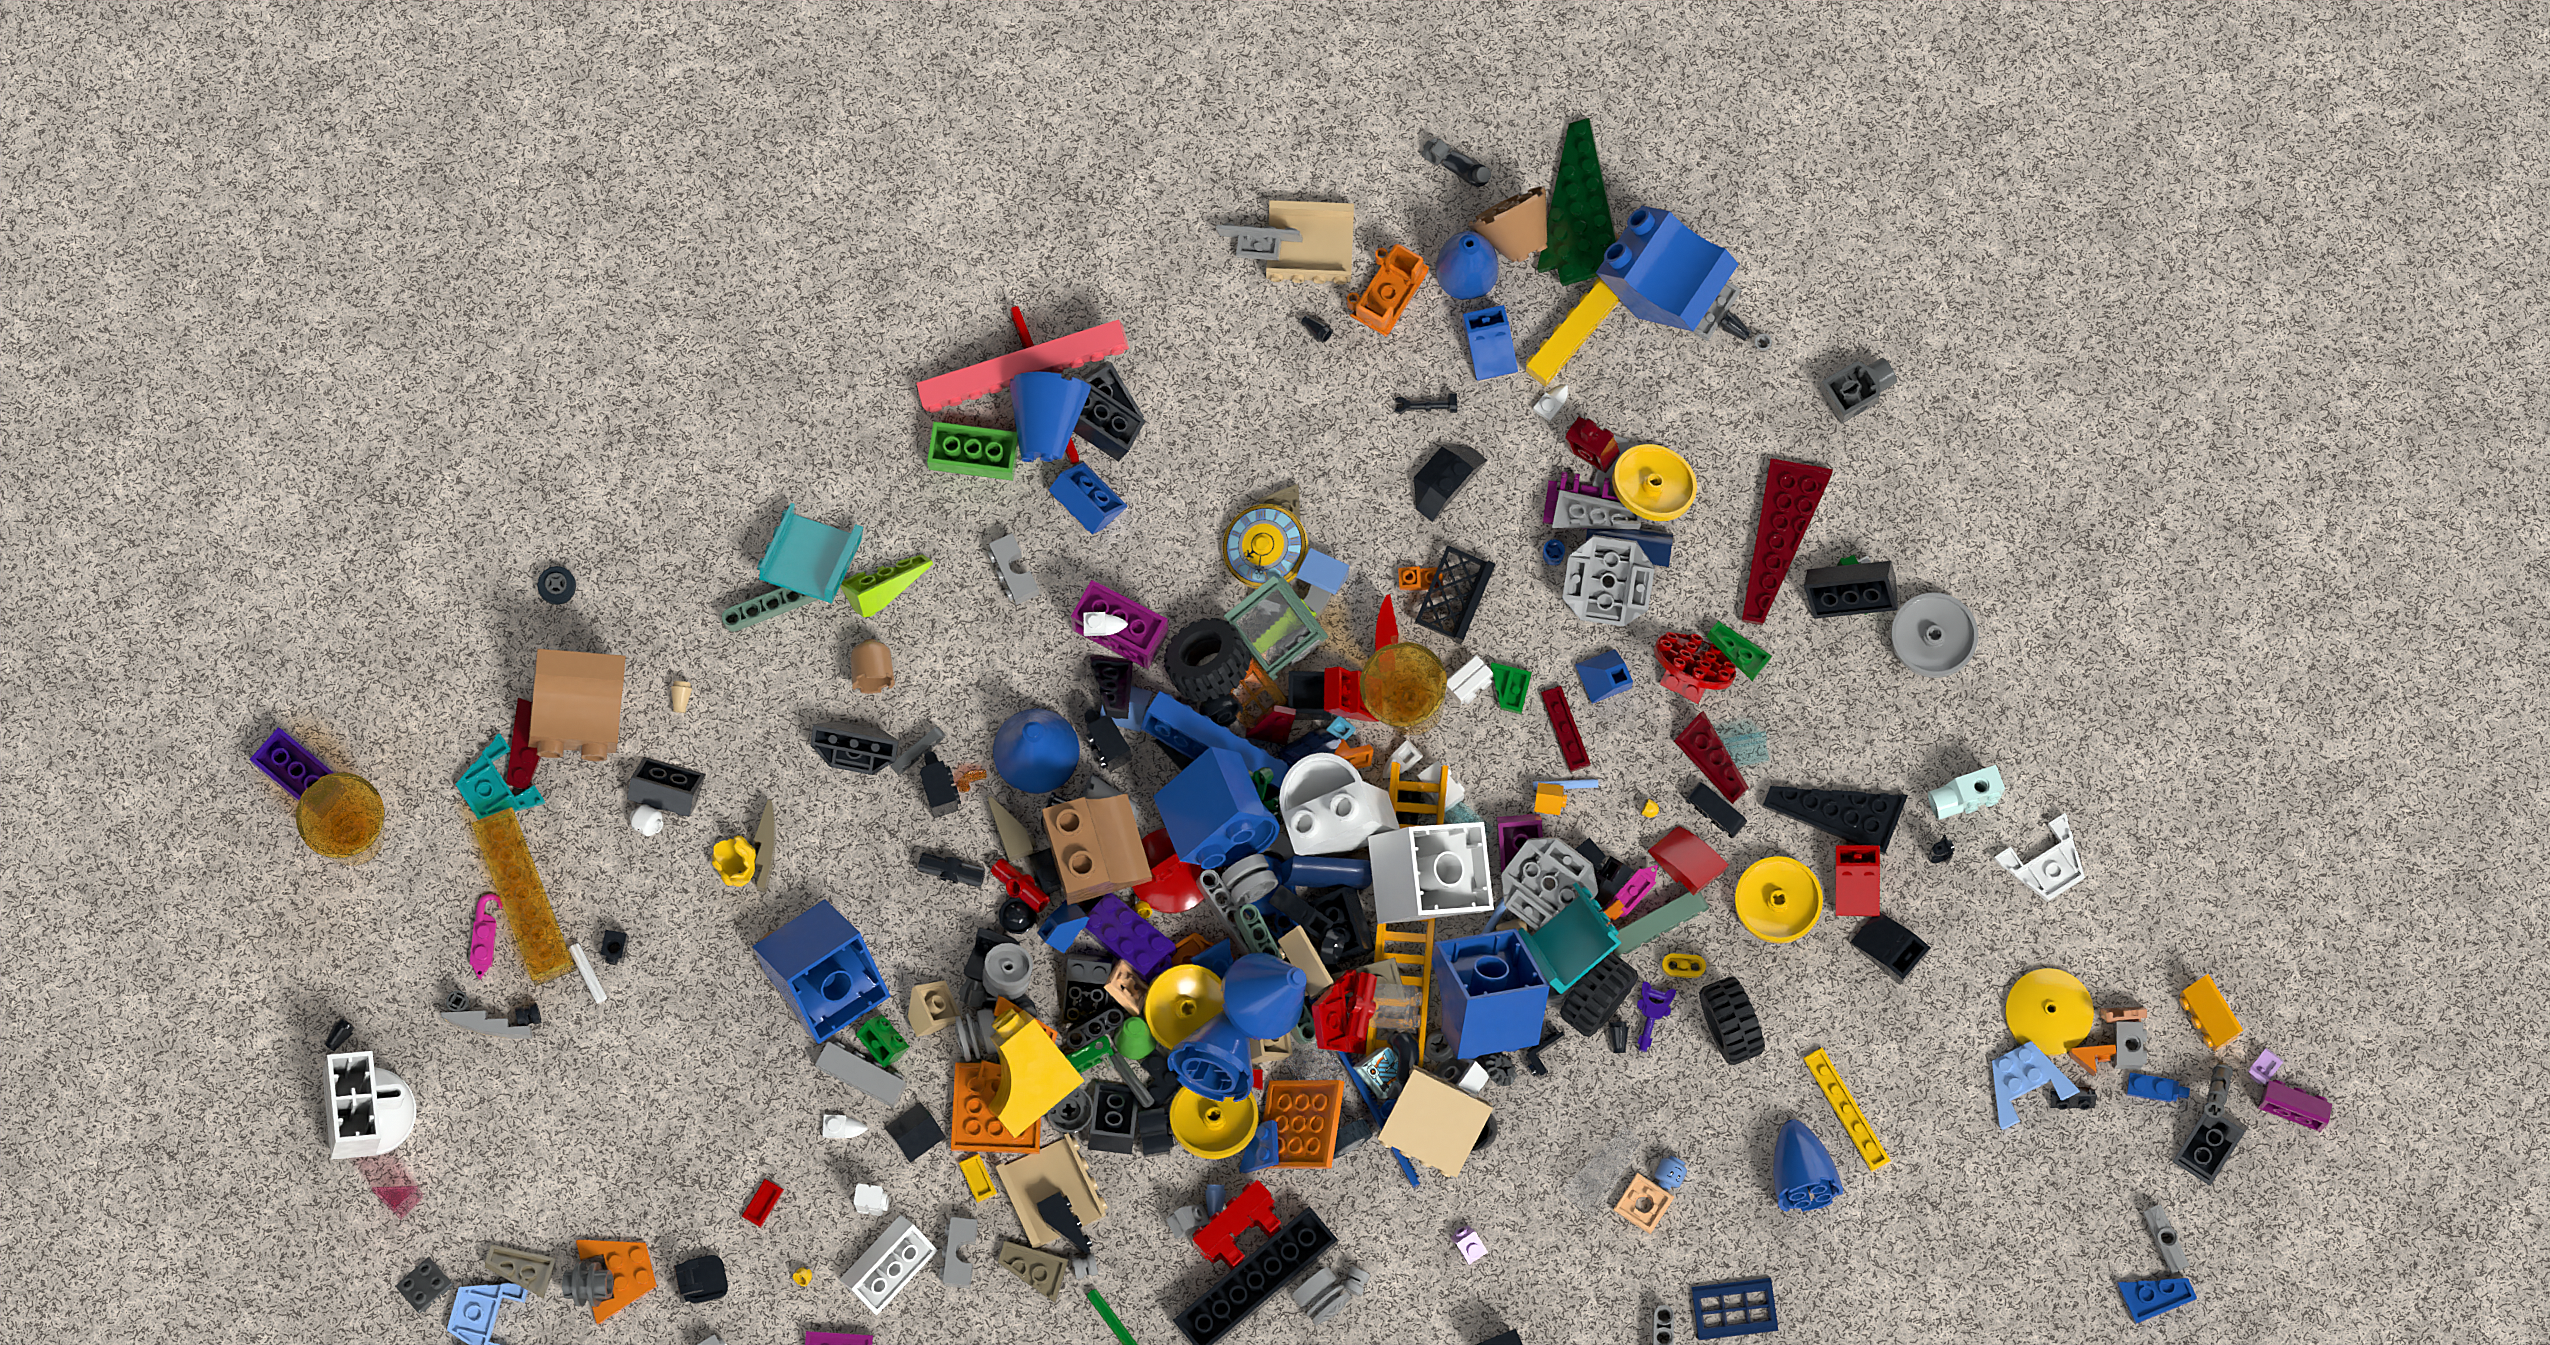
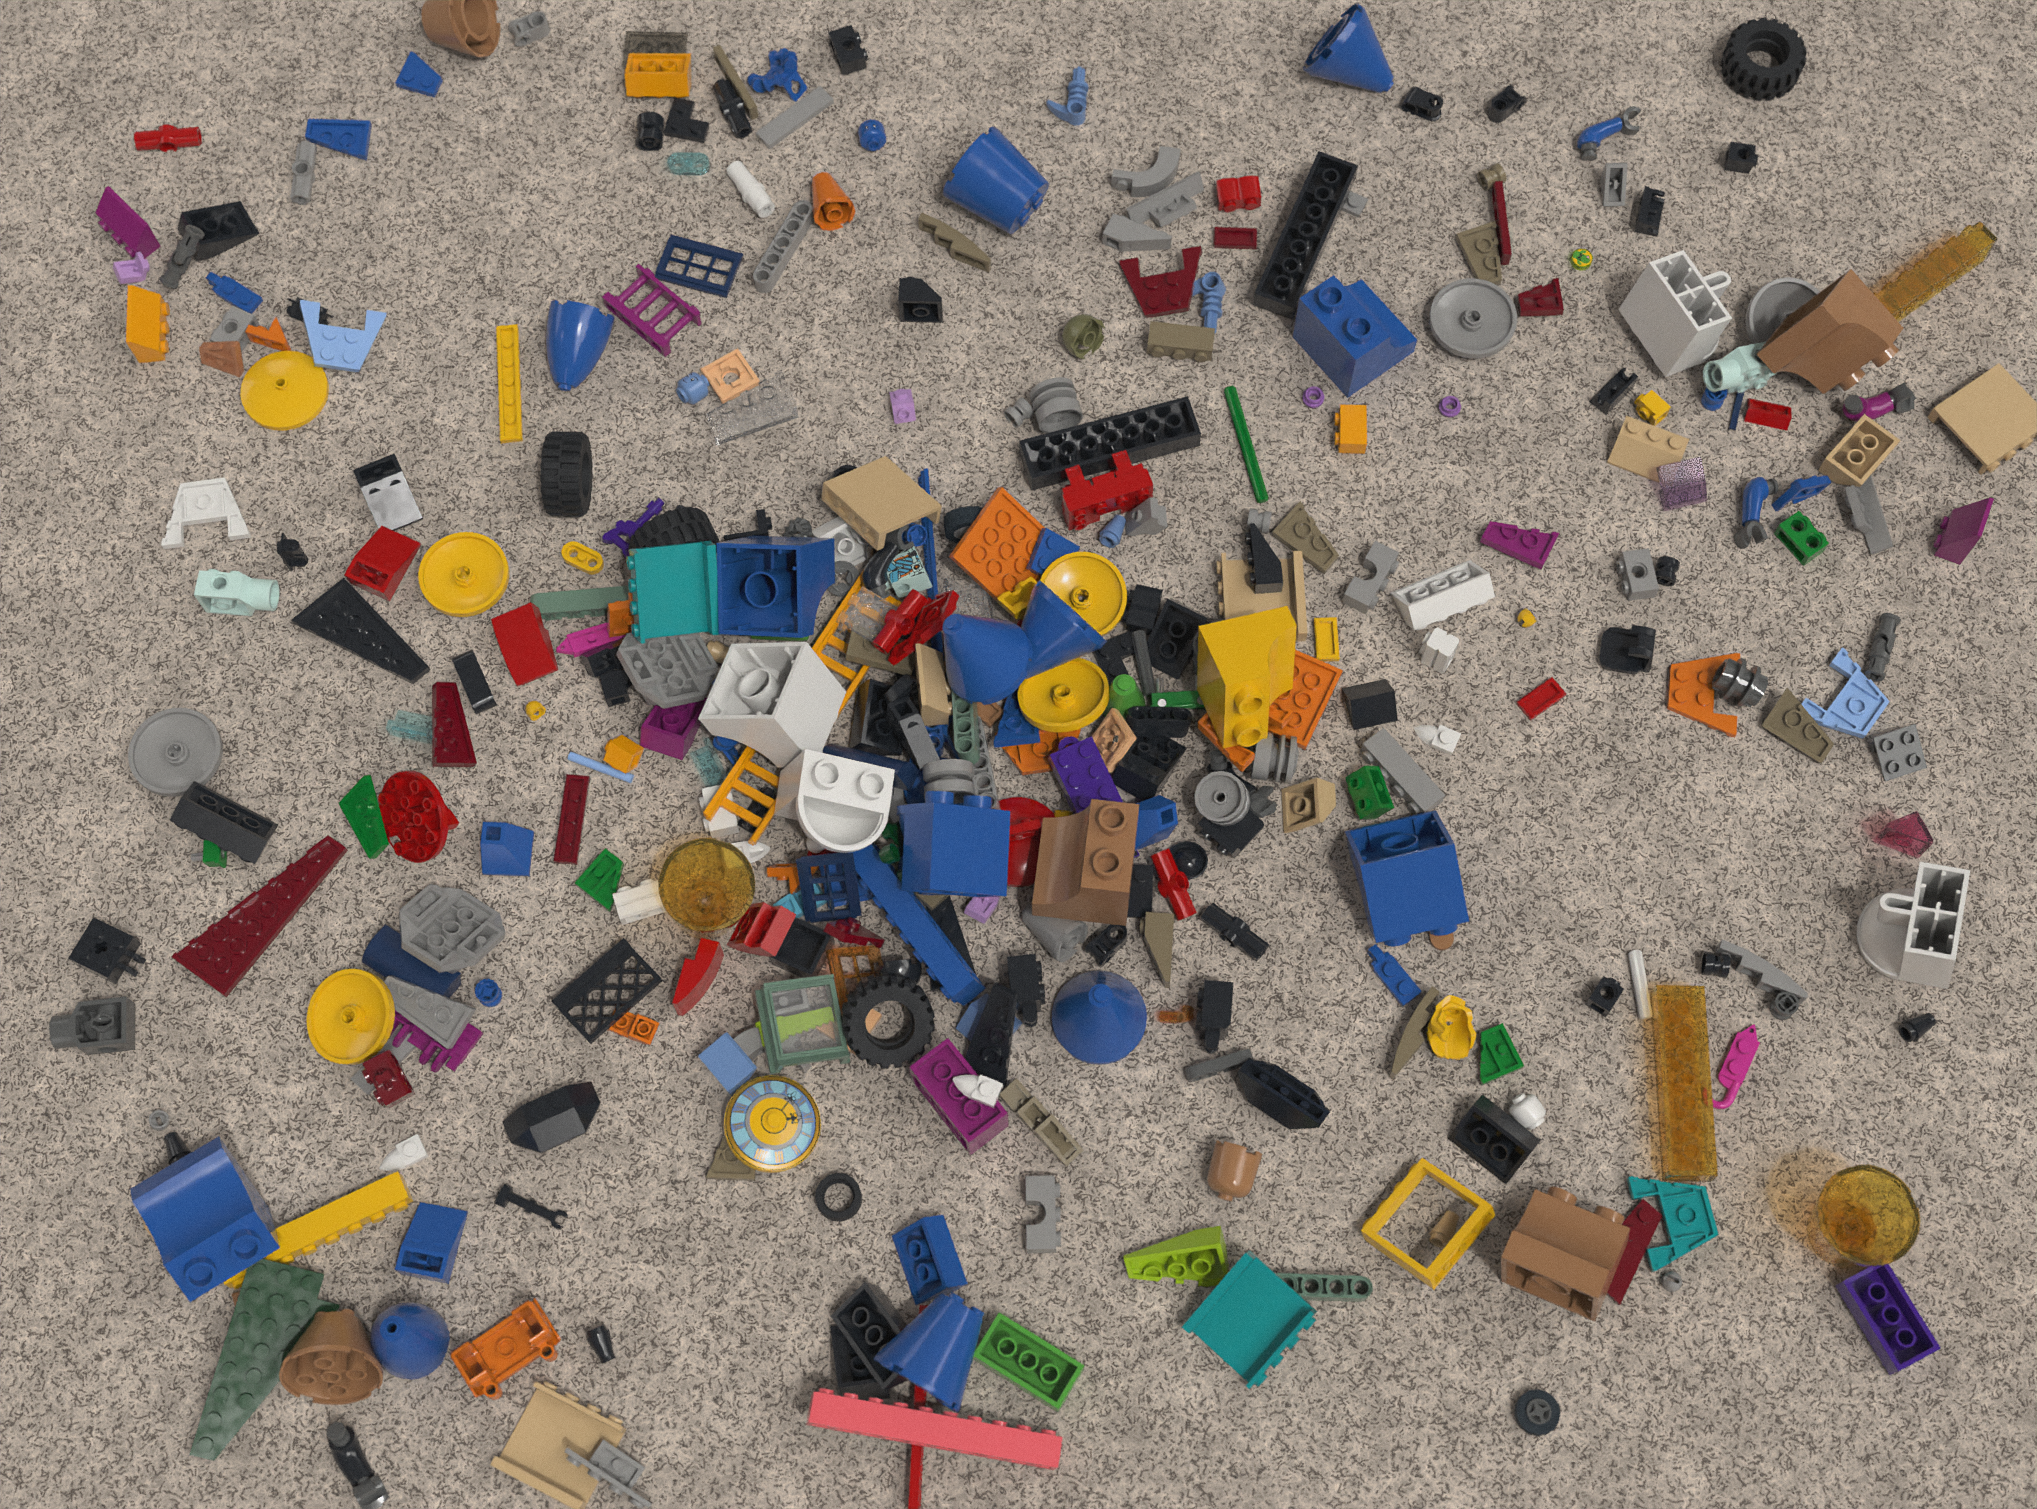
camera: 155 degrees left, 5 degrees down
none -> black hinge [68,917,146,984]
none -> red piece [134,124,202,152]
none -> magenta fence [602,263,702,357]
none -> black tyre [815,1173,862,1222]
none -> yellow cylinder [997,577,1037,620]
none -> dark tan slope [999,1078,1084,1167]
none -> yellow window [1361,1158,1495,1290]
none -> blue hinge [1367,944,1422,1007]
none -> green wing [1480,1023,1524,1086]
none -> light grey hinge [1661,1271,1682,1292]

